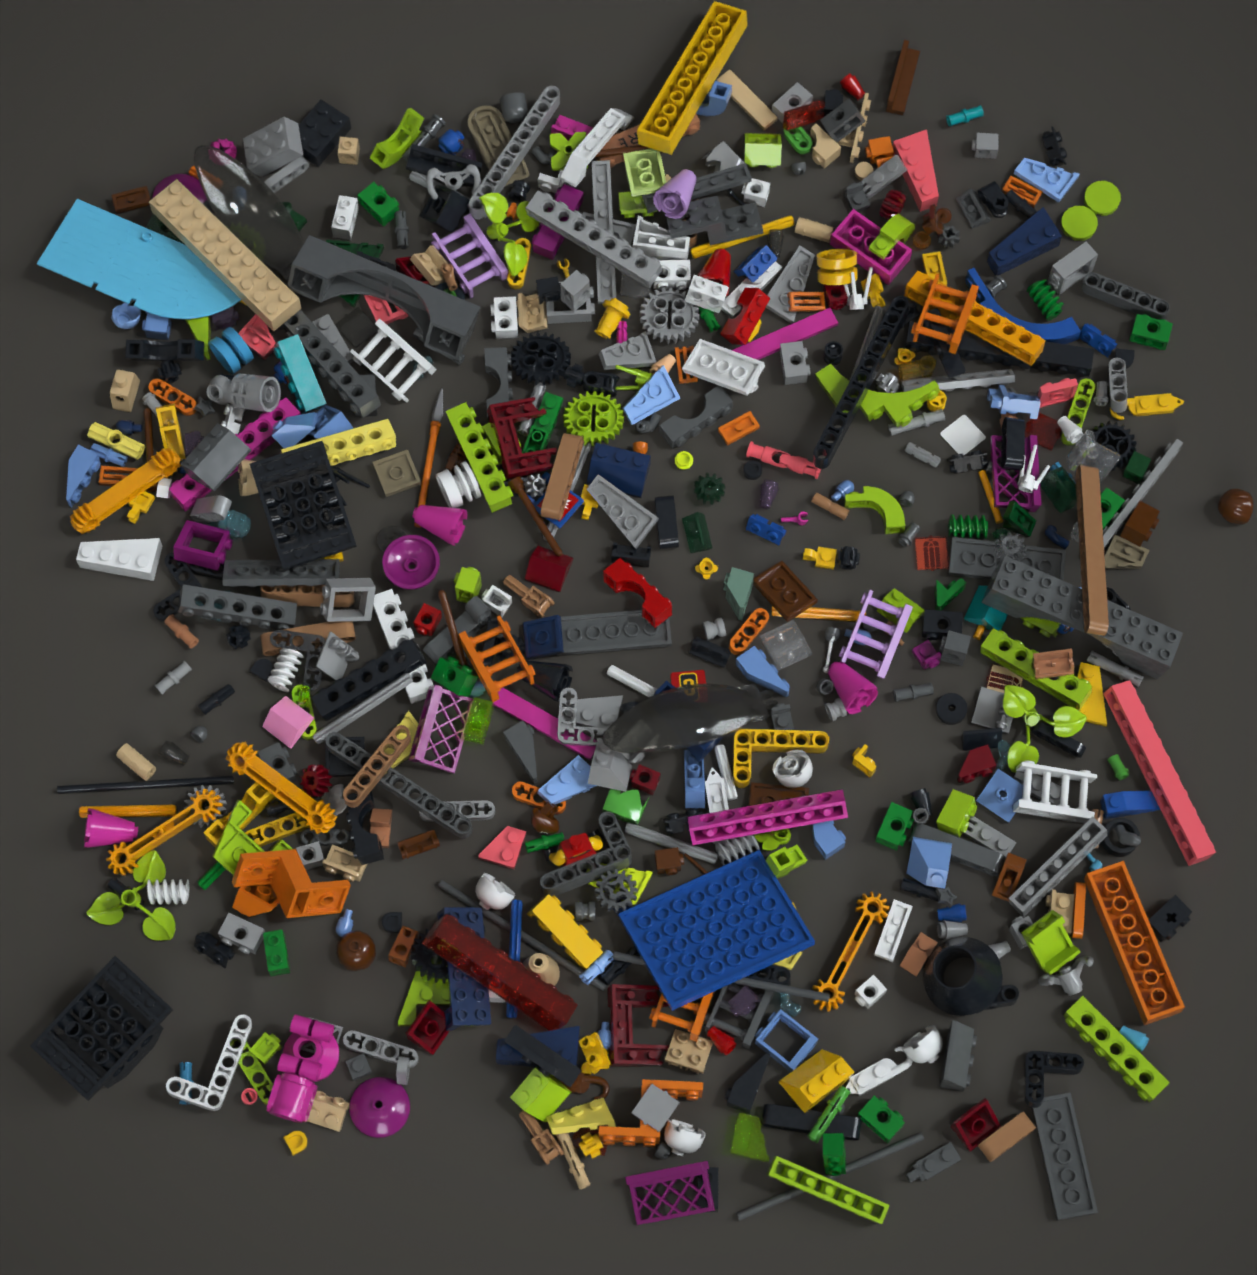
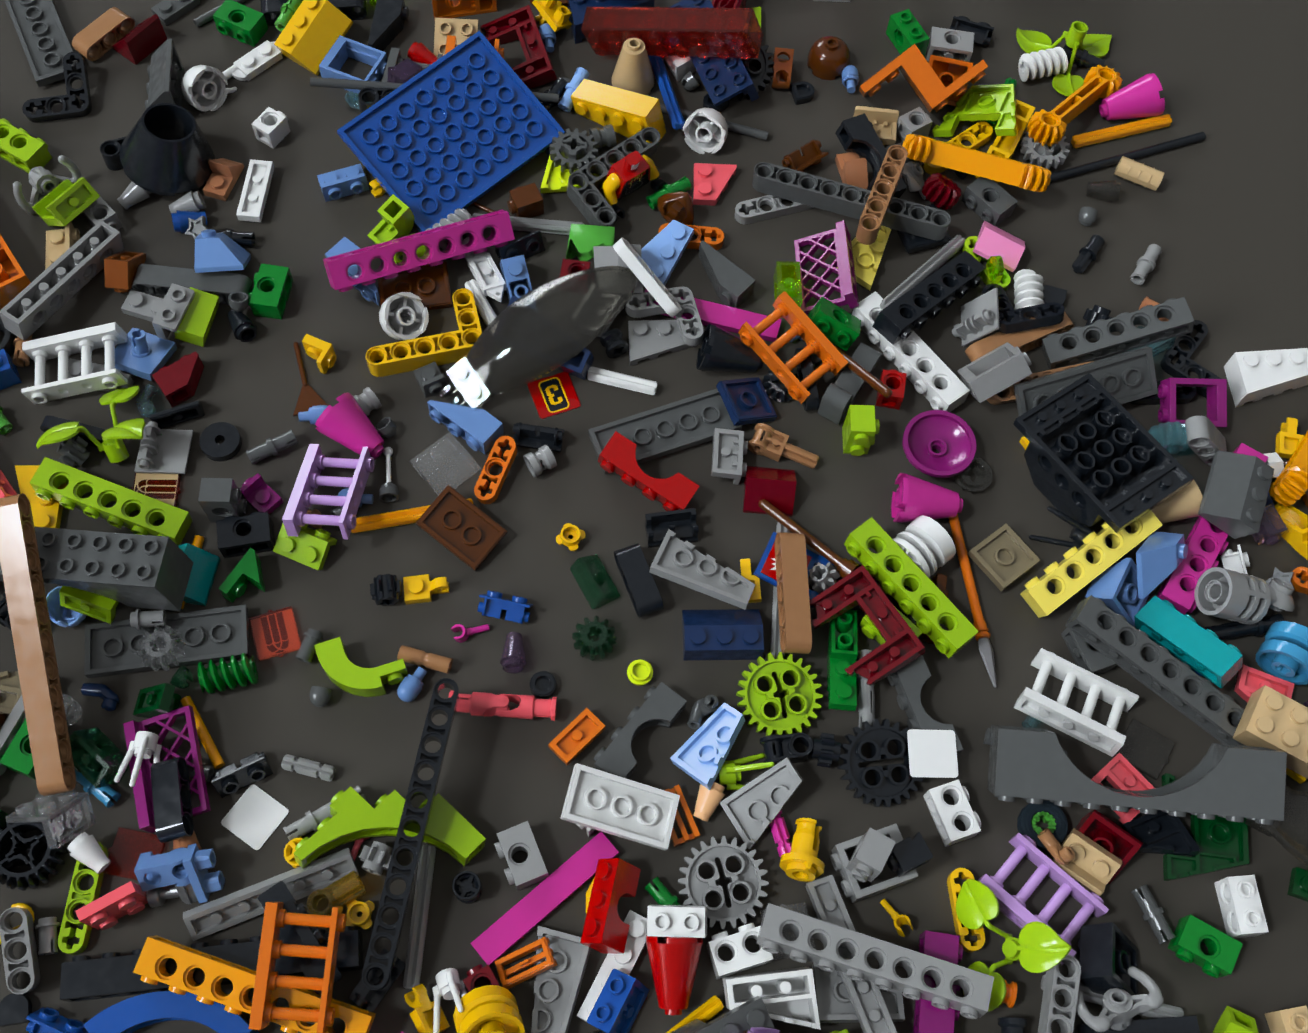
camera: 160 degrees right, 5 degrees down
light grey plate [312,314,354,364] -> none
white window [481,585,512,618] -> none
tan bracket [516,293,547,333] -> none
orange hinge [633,442,648,454] -> none
sand green slope [723,567,754,621] -> none
light orange arm [812,892,889,1012] -> none
nougat hinge [1032,649,1074,679] -> none
orange beam [1071,882,1086,939] -> none
none -> light grey bracket [152,283,195,340]
none -> reddish brown piece [293,342,328,416]
none -> medium blue cylinder [298,405,328,425]
none -> medium blue bracket [317,163,369,202]
none -> white beam [613,237,682,317]
none -> light grey bracket [711,428,748,485]
none -> white sticker [907,729,958,778]

